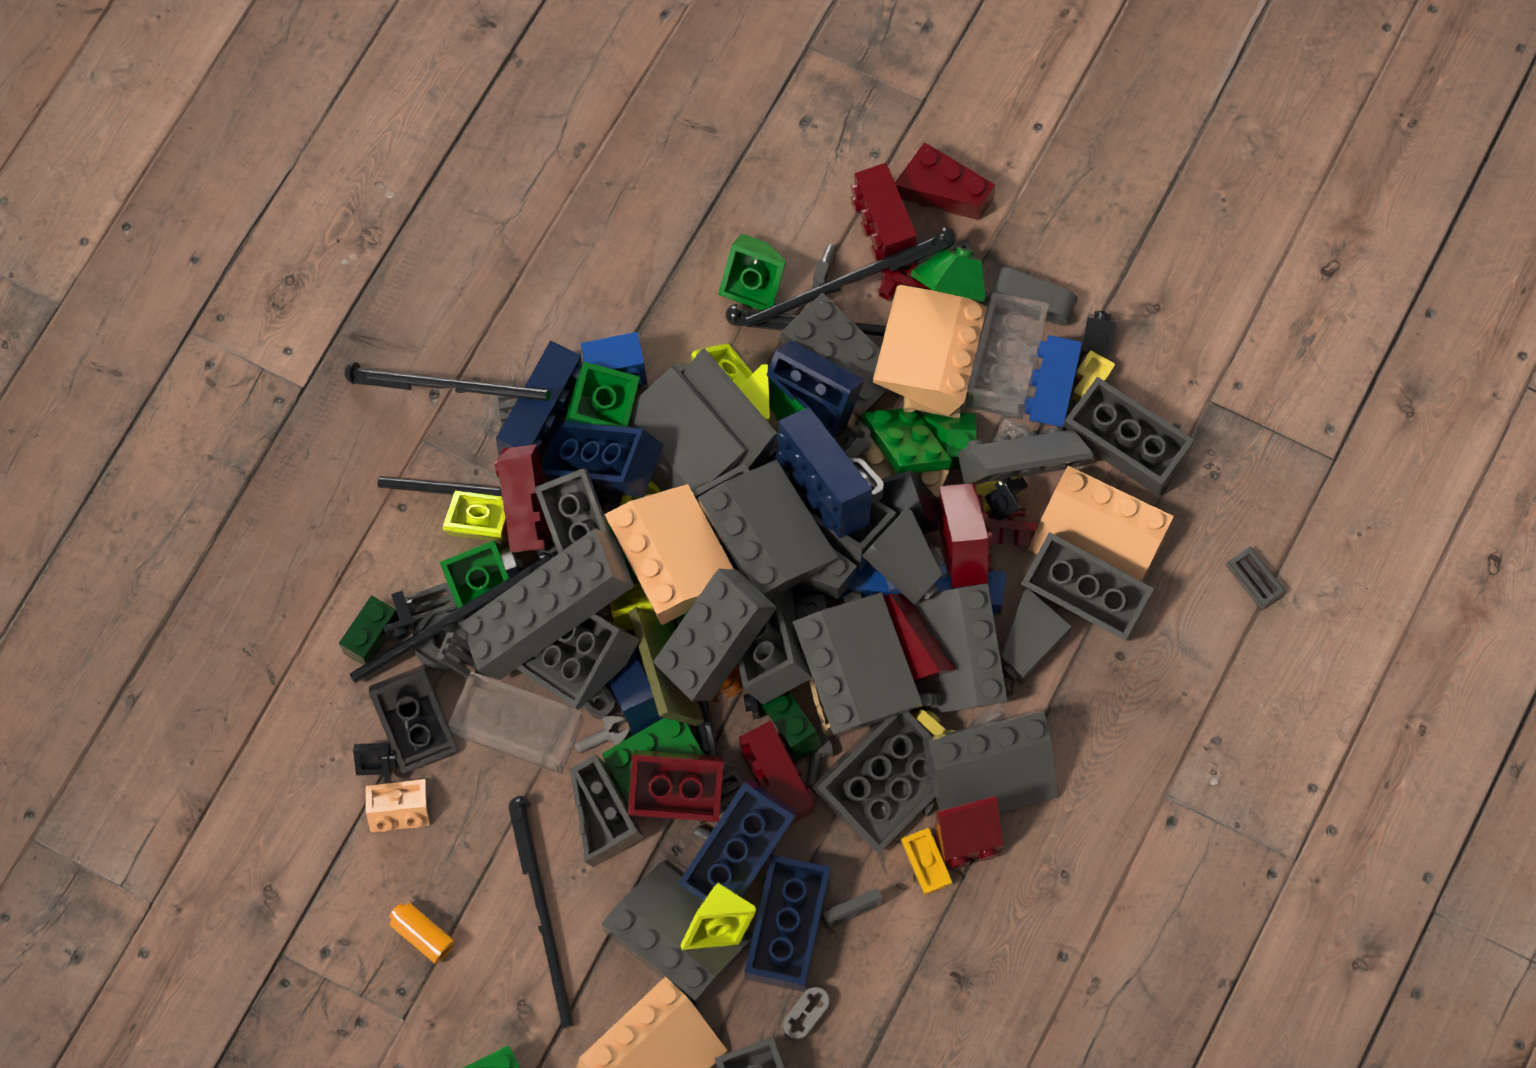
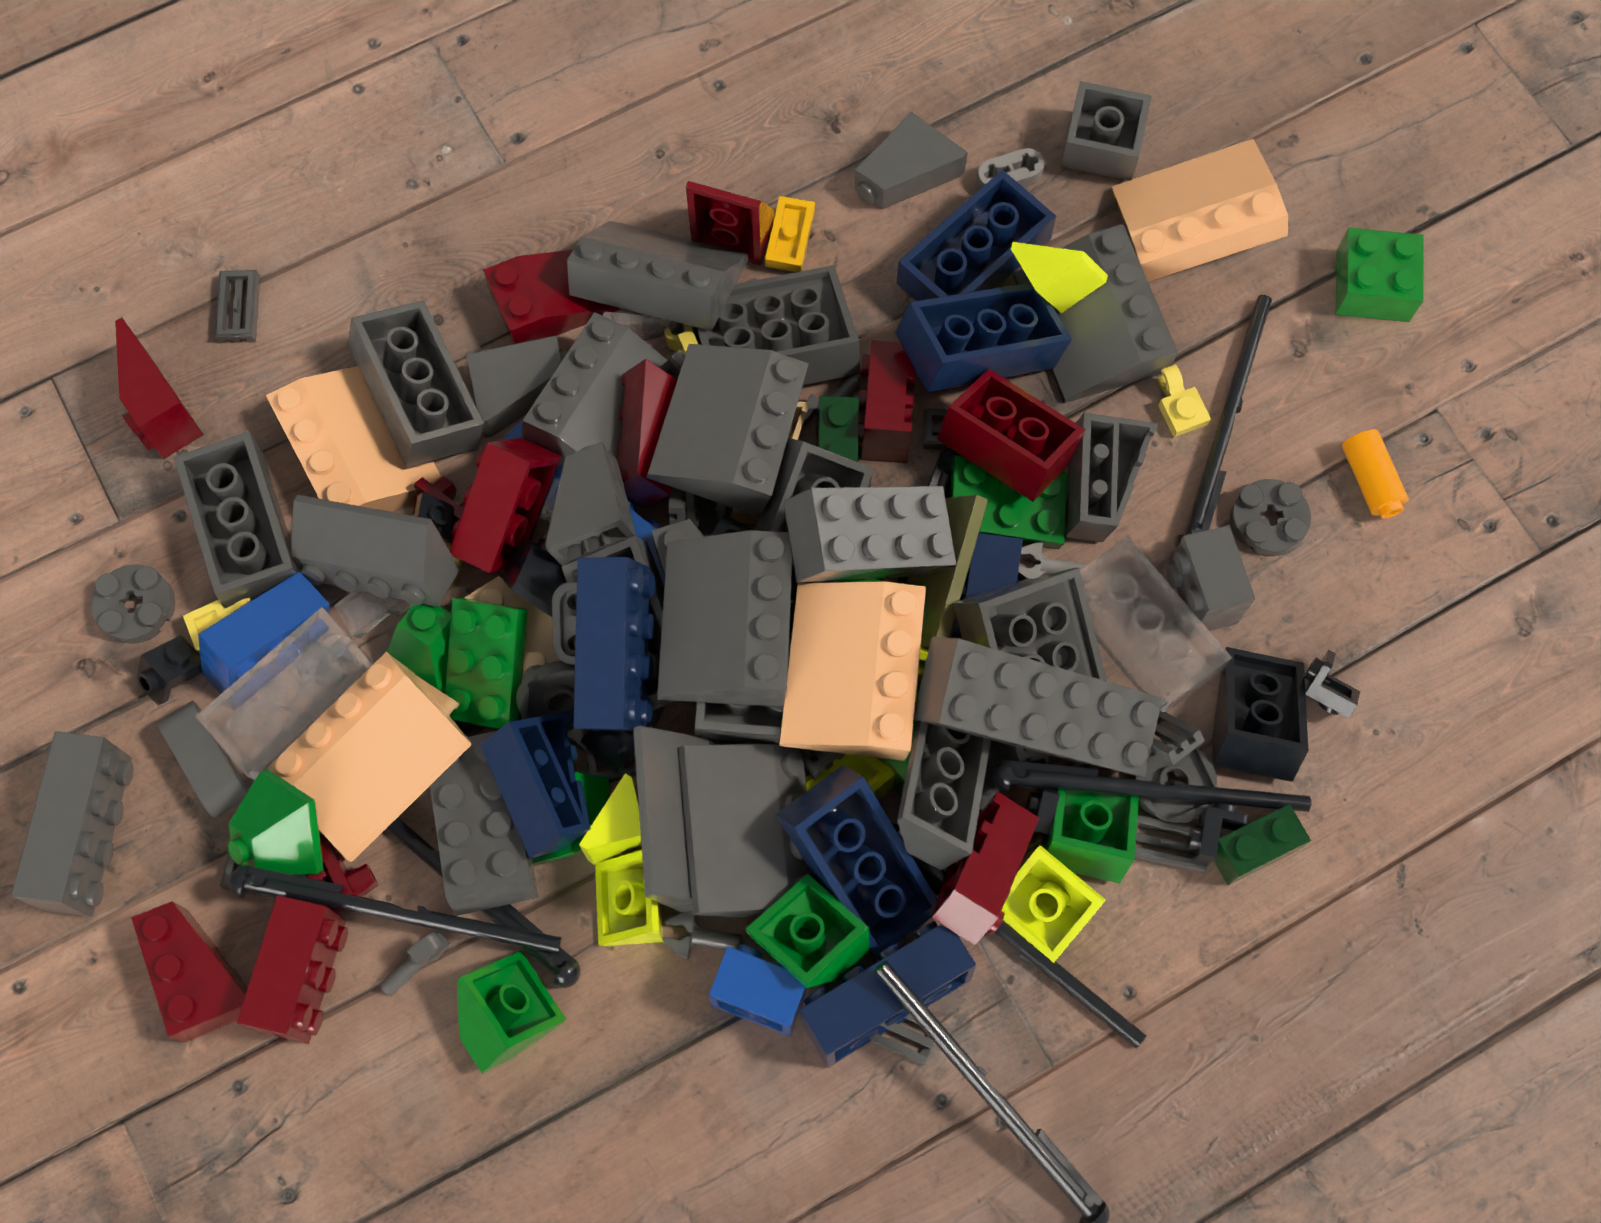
camera: 150 degrees left, 0 degrees up
light nougat bracket [366,779,430,832] -> none
dark grey tile [822,888,882,929] -> none
none -> dark grey brick [11,731,133,917]
none -> dark grey plate [91,565,175,644]
none -> dark red slope [115,317,204,459]
none -> dark red slope [483,250,620,344]
none -> dark grey slope [854,112,968,209]
none -> light yellow plate [1157,364,1211,438]
none -> dark grey brick [1166,525,1255,635]
none -> dark grey plate [1230,479,1311,556]

